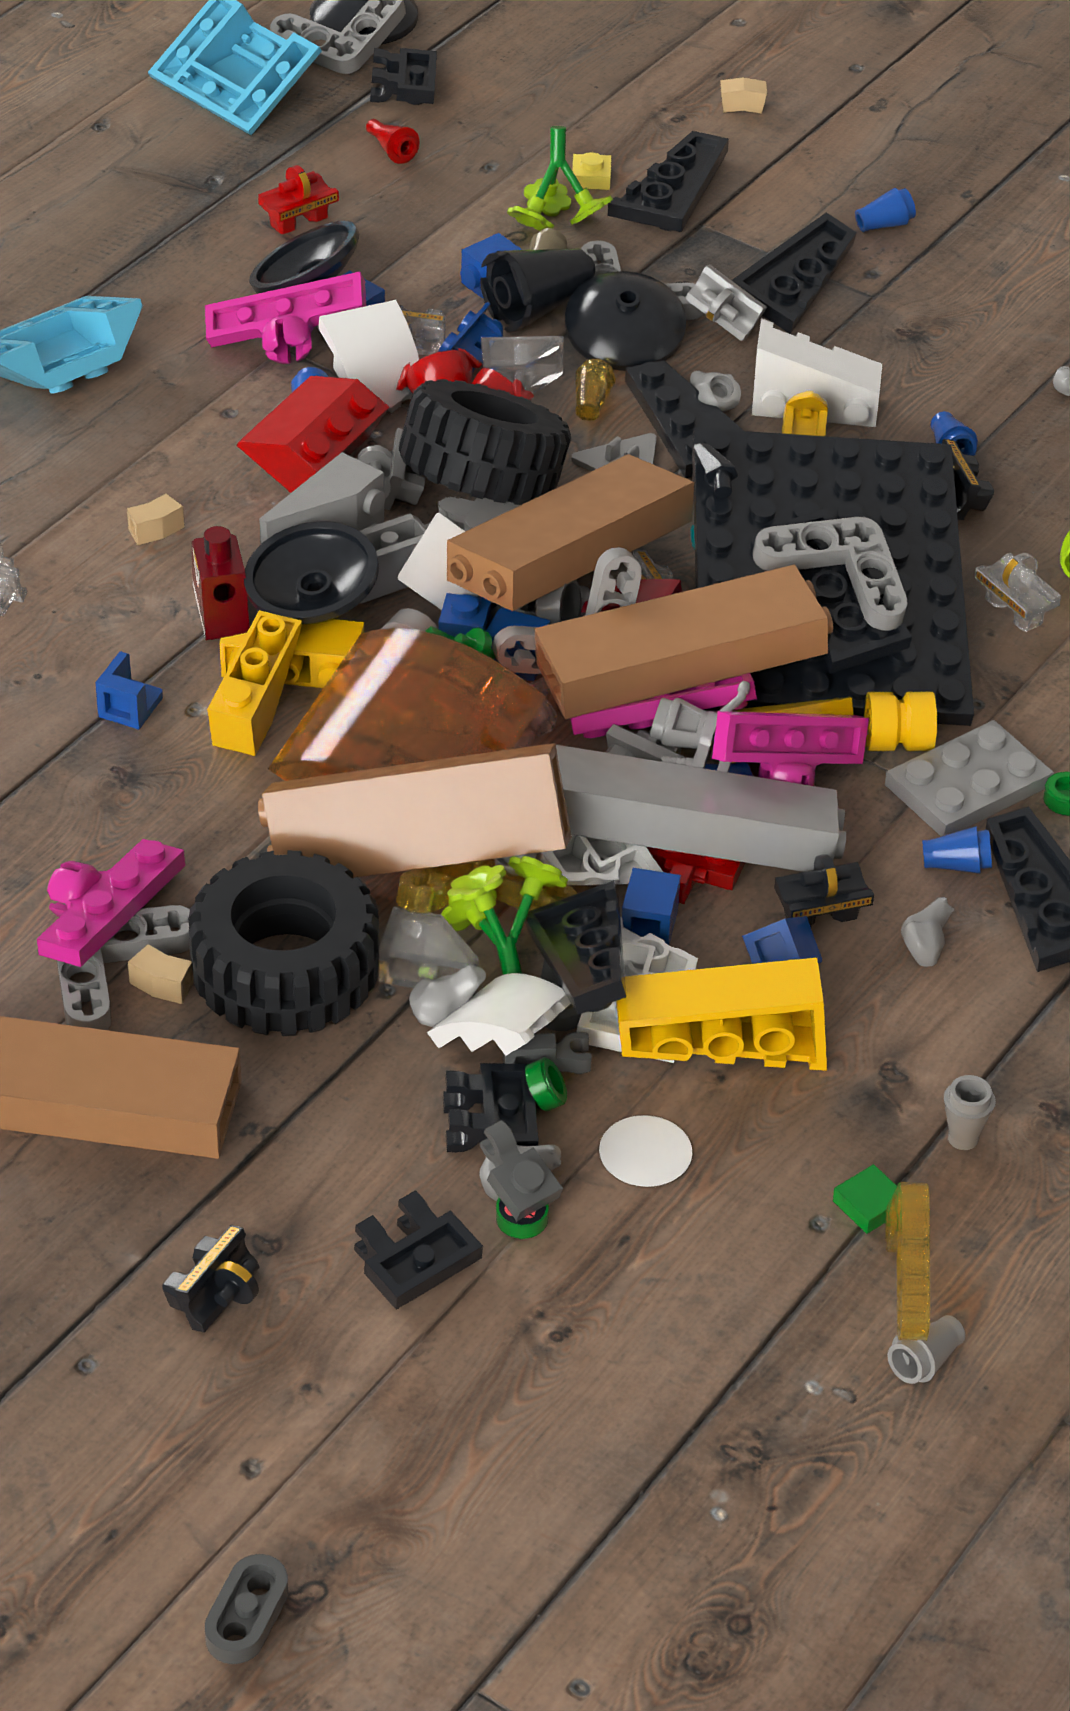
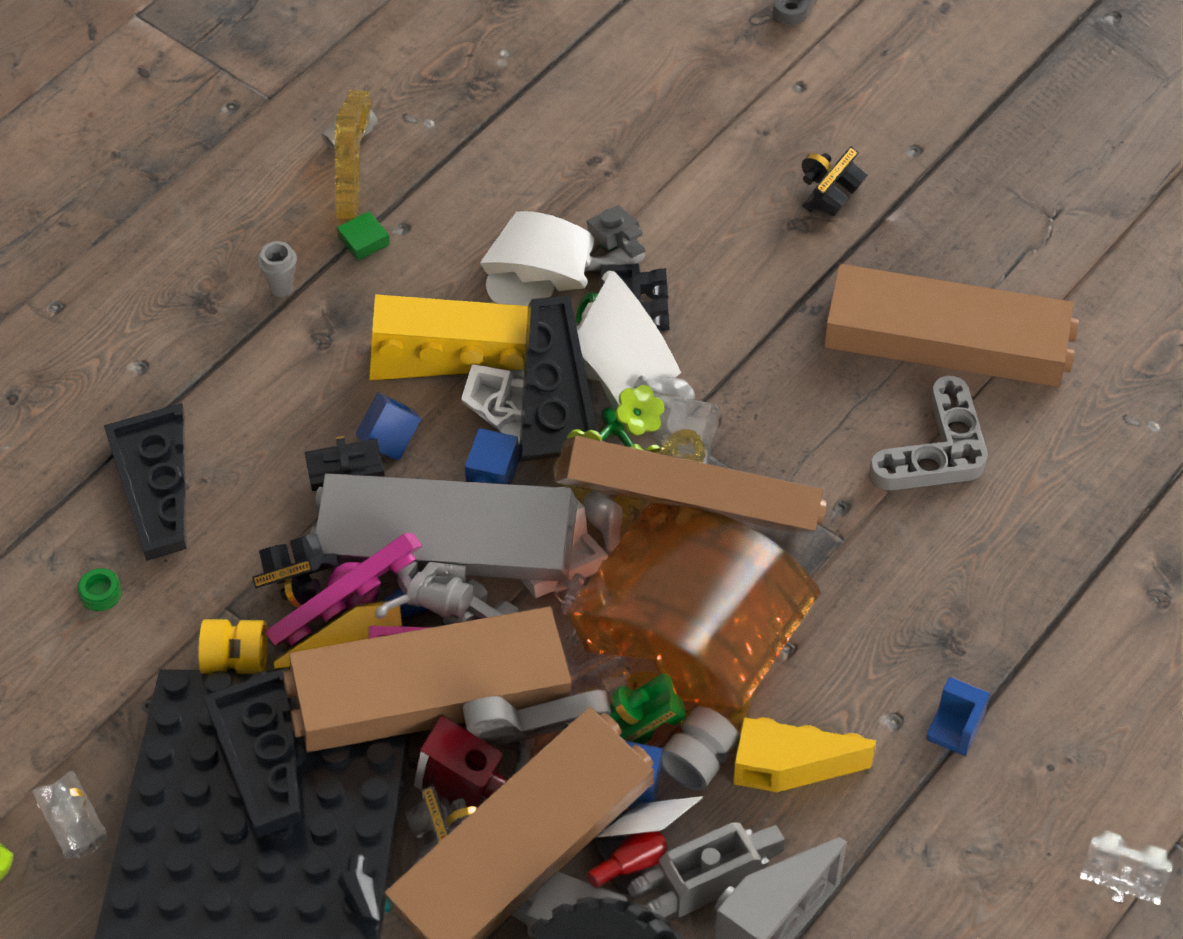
camera: 175 degrees left, 10 degrees up
dark pink plate [37,839,185,967] -> none
tan piece [128,944,194,1004] -> none
black tyre [188,850,380,1036] -> none
dark red torso [191,526,250,640] -> none
yellow slope [207,610,302,756] -> none
black dish [244,522,379,625] -> none
black plate [354,1190,483,1310] -> none
light grey beam [753,517,908,631] -> none
light grey plate [885,720,1054,836] -> none
light grey animal [901,897,954,967] -> none
blue cone [922,826,992,874] -> none
none -> black hips [252,534,339,608]
none -> white slope [480,211,594,291]

